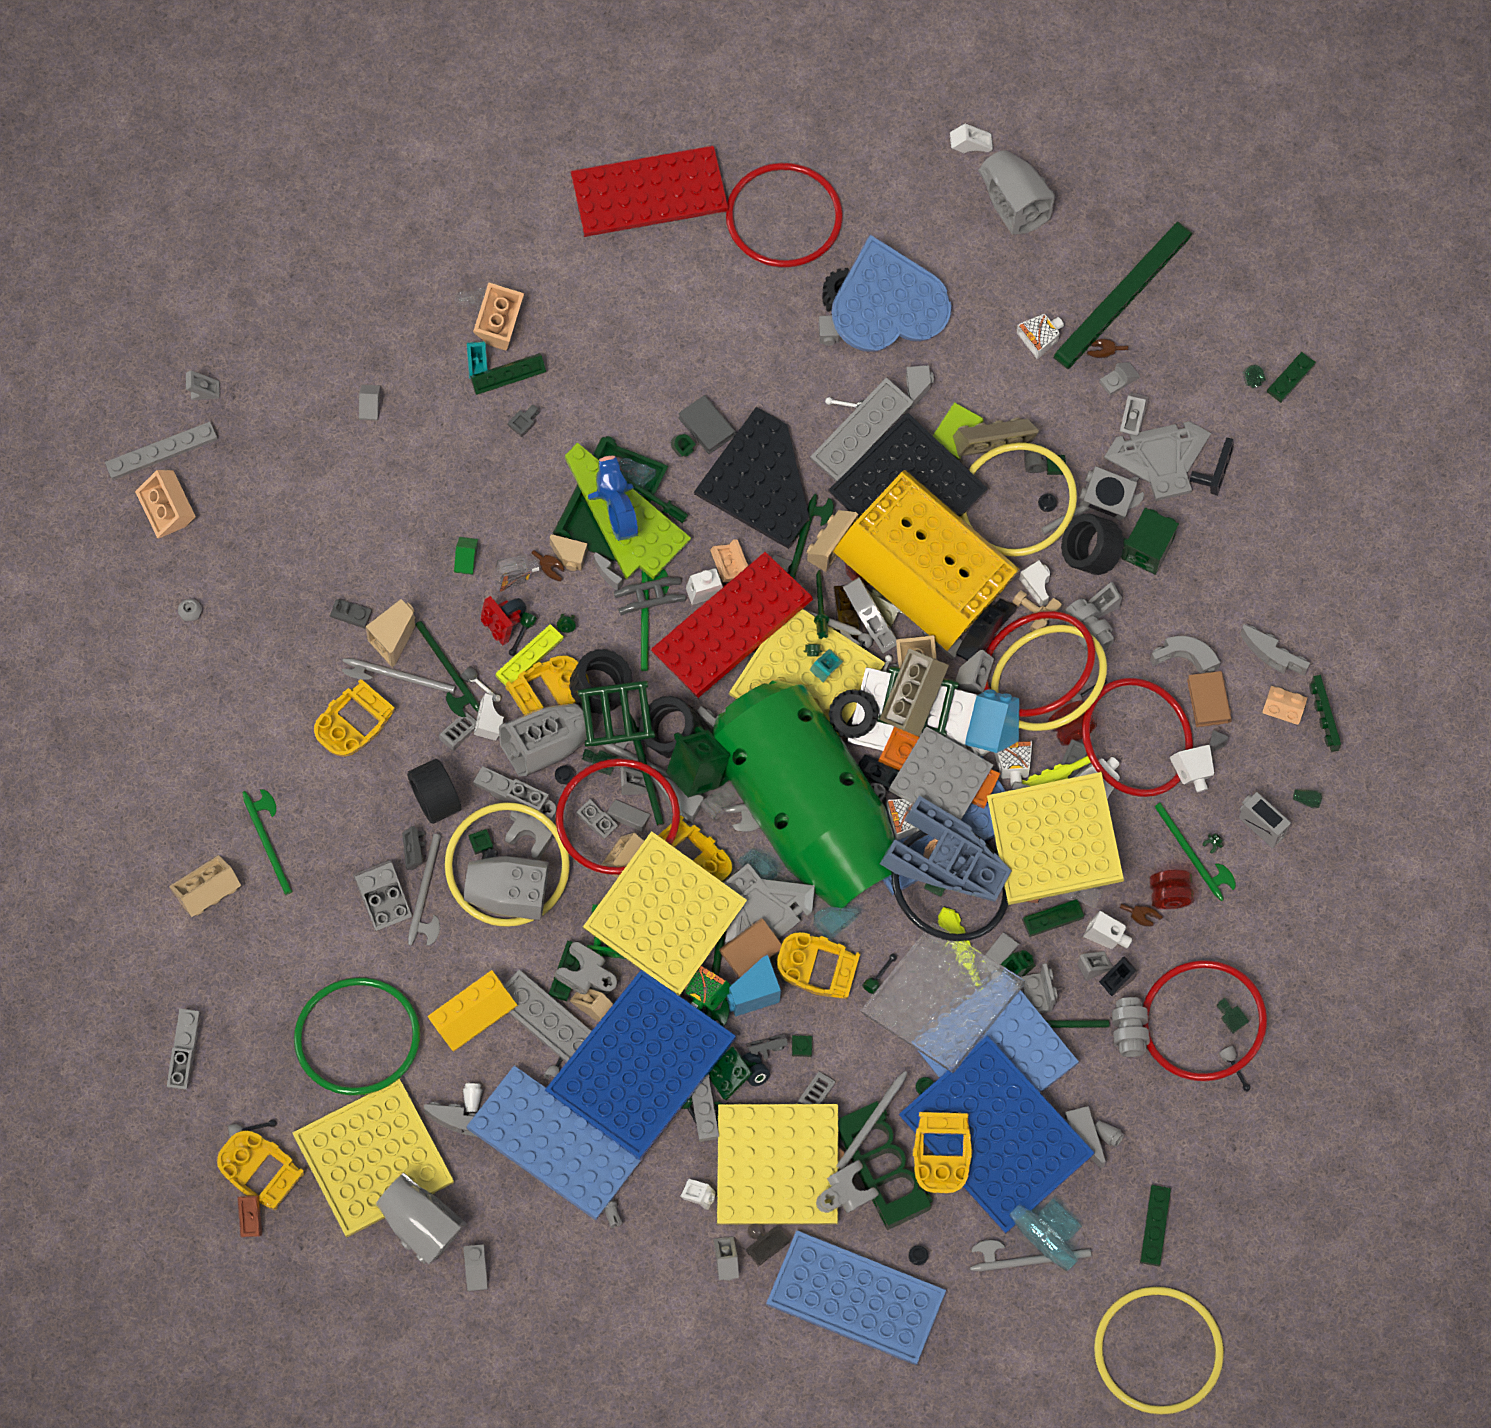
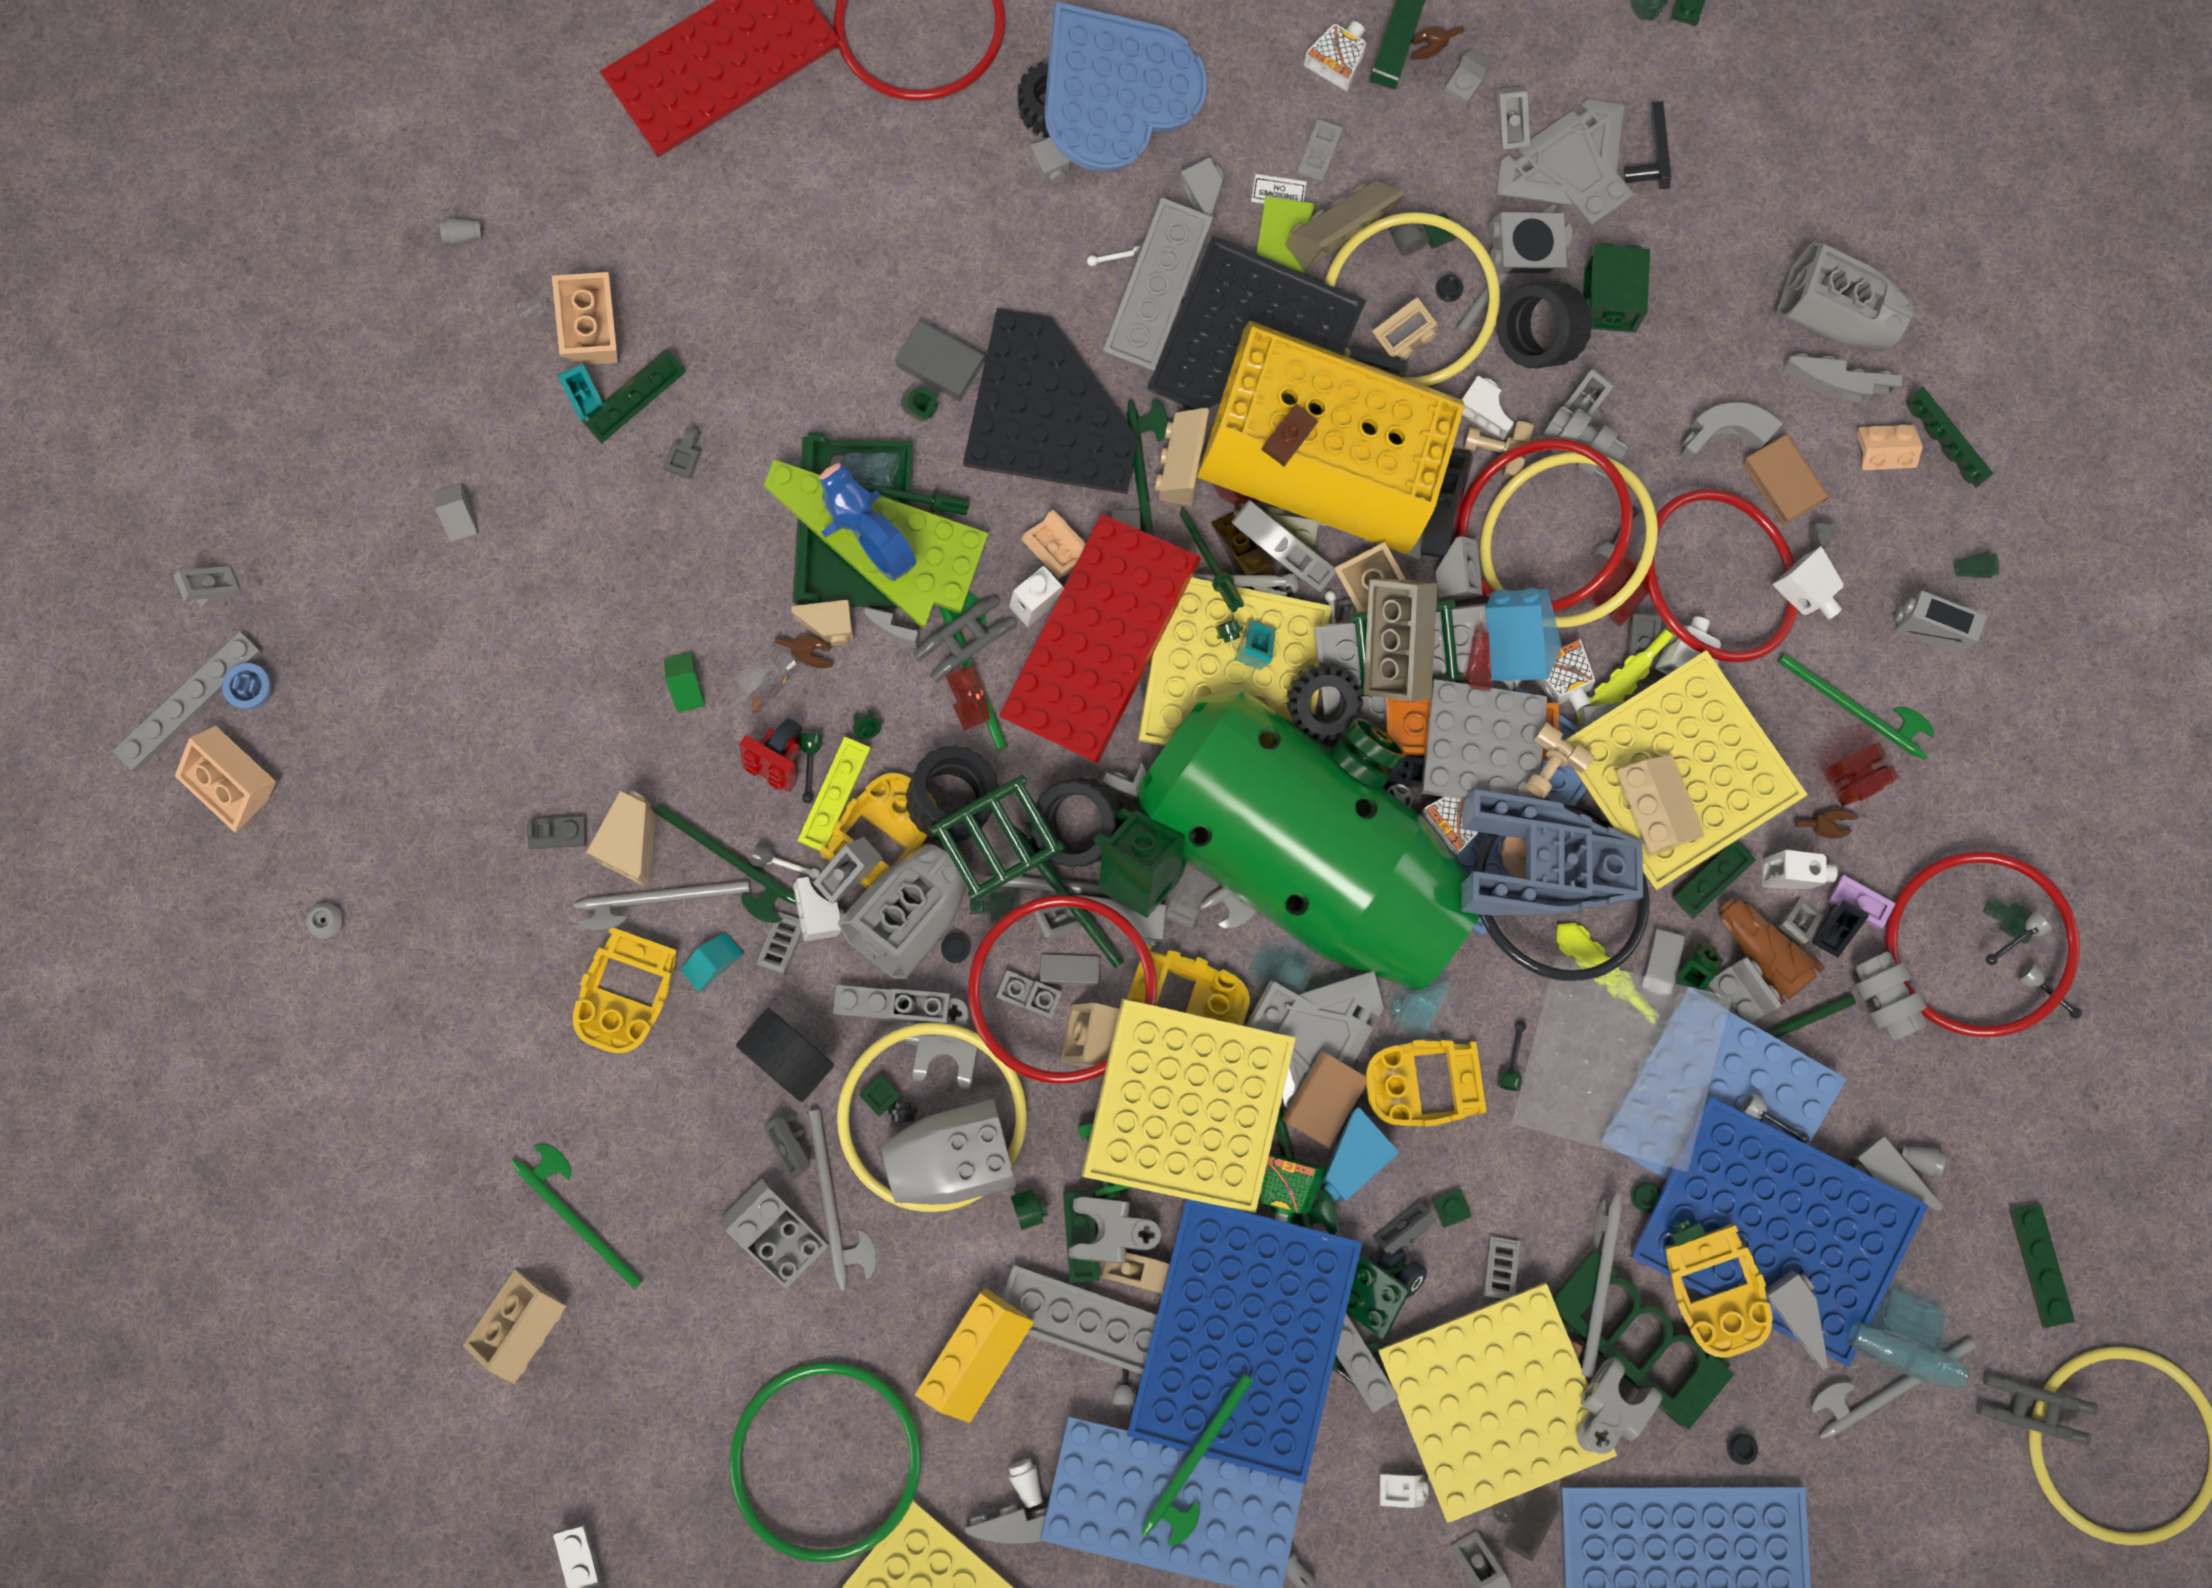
camera: 20 degrees left, 10 degrees up
dark green plate [1202,833,1224,854] -> none
none -> medium blue piece [222,663,271,709]
none -> light grey cone [439,218,481,245]
none -> teal slope [680,932,744,993]
none -> light grey slope [813,837,883,904]
none -> clear red slope [946,664,990,731]
none -> dark green plate [1011,1189,1048,1230]
none -> green piece [1141,1374,1254,1546]
none -> white sticker [1251,174,1307,203]
none -> copper plate [1261,404,1319,467]
none -> light grey slope [1298,119,1343,182]
none -> dark green wheel [1330,718,1406,789]
none -> black plate [1349,347,1408,377]
none -> tan window [1372,297,1439,360]
none -> clear red slope [1464,627,1492,691]
none -> tan bar [1525,723,1594,799]
none -> tan slope [1616,755,1705,857]
none -> dark green plate [1667,1218,1705,1246]
none -> dark orange cone [1720,898,1825,1005]
none -> hinge [1741,1093,1809,1144]
none -> light grey slope [1765,1270,1828,1371]
none -> light grey animal [1775,241,1914,351]
none -> lavender plate [1827,875,1896,930]
none -> dark grey piece [1977,1373,2098,1445]
none -> hinge [1986,911,2053,965]

